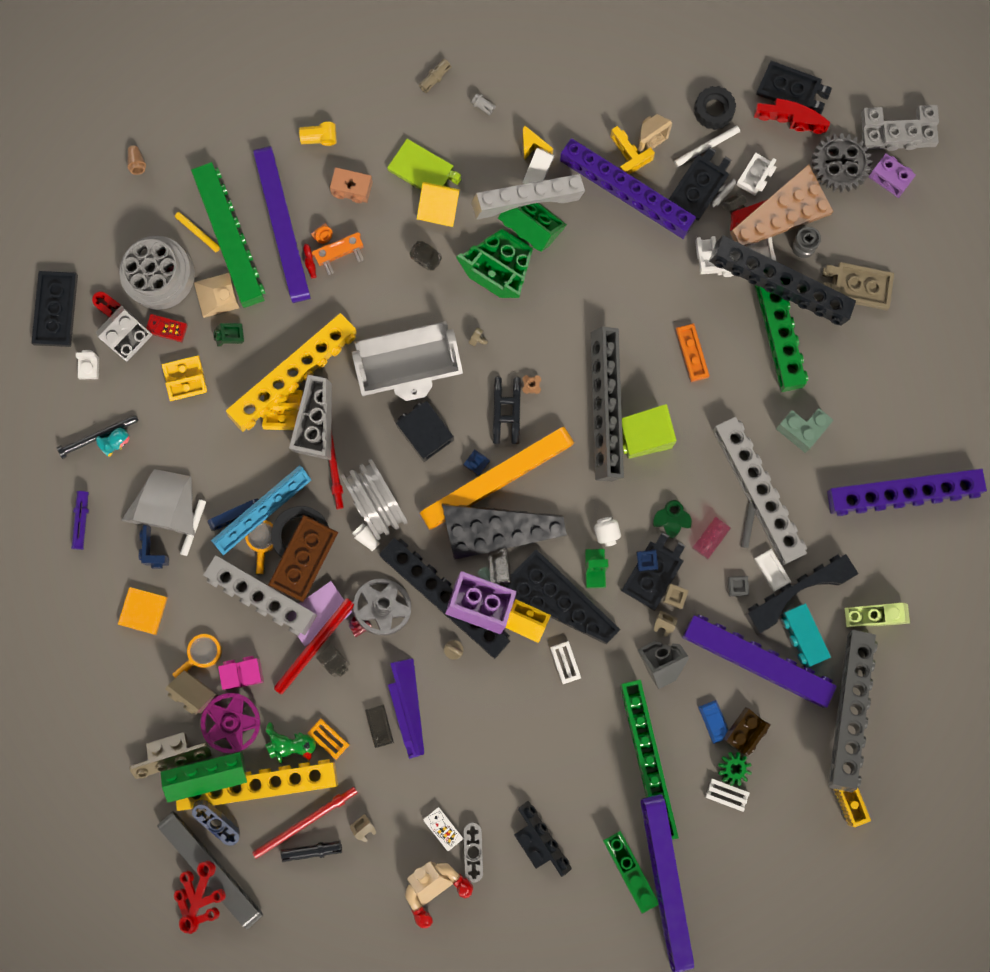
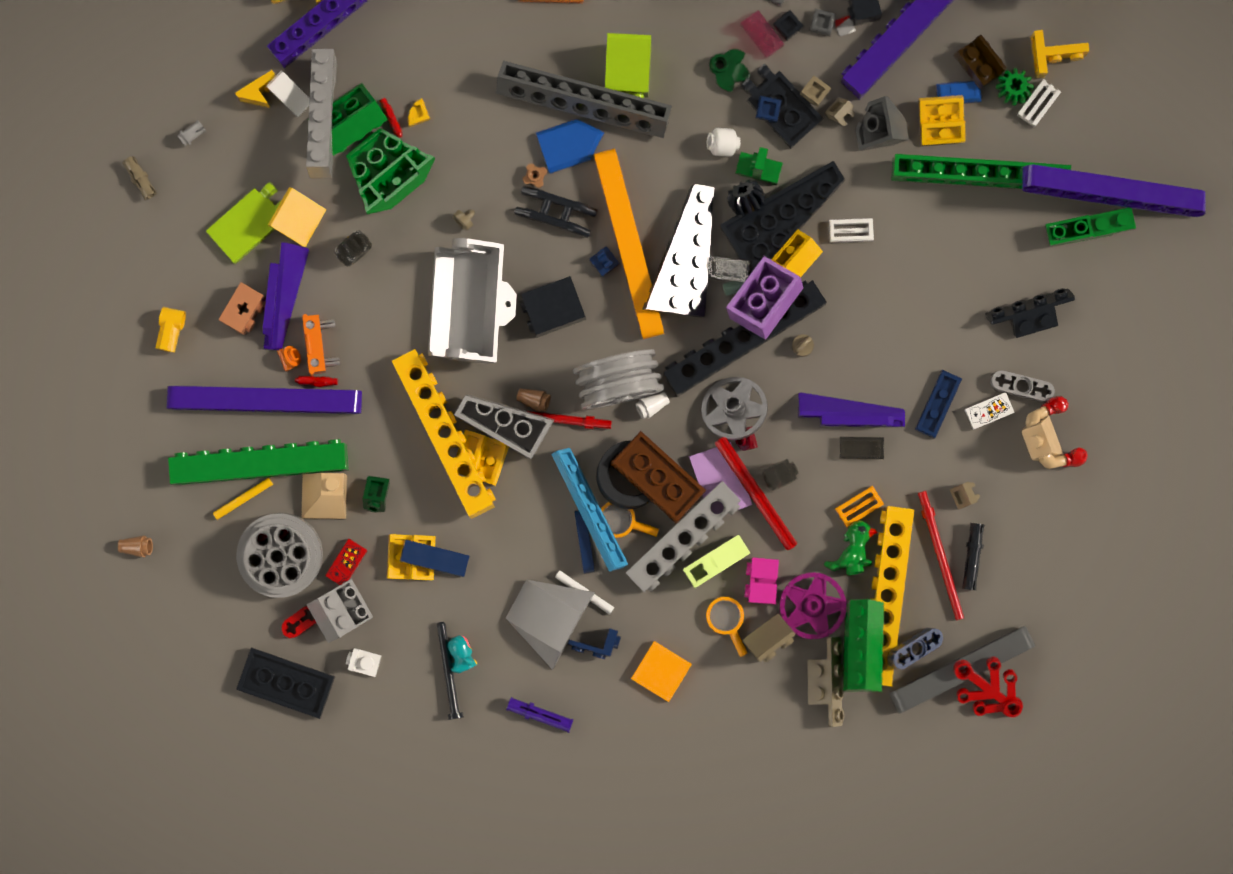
camera: 65 degrees left, 5 degrees up
none -> dark purple wedge [263,242,309,350]
none -> red piece [379,98,402,138]
none -> dark blue tile [400,540,469,577]
none -> yellow tile [408,98,430,127]
none -> medium nougat cone [517,388,551,412]
none -> blue tile [536,119,604,174]
none -> yellowish green slope [683,535,750,589]
none -> black gear [727,180,765,216]
none -> black tile [773,10,804,41]
none -> light grey sticker [834,16,855,36]
none -> dark blue tile [914,370,962,439]
none -> yellow slope [919,95,965,145]
none -> yellow bracket [1031,30,1089,79]

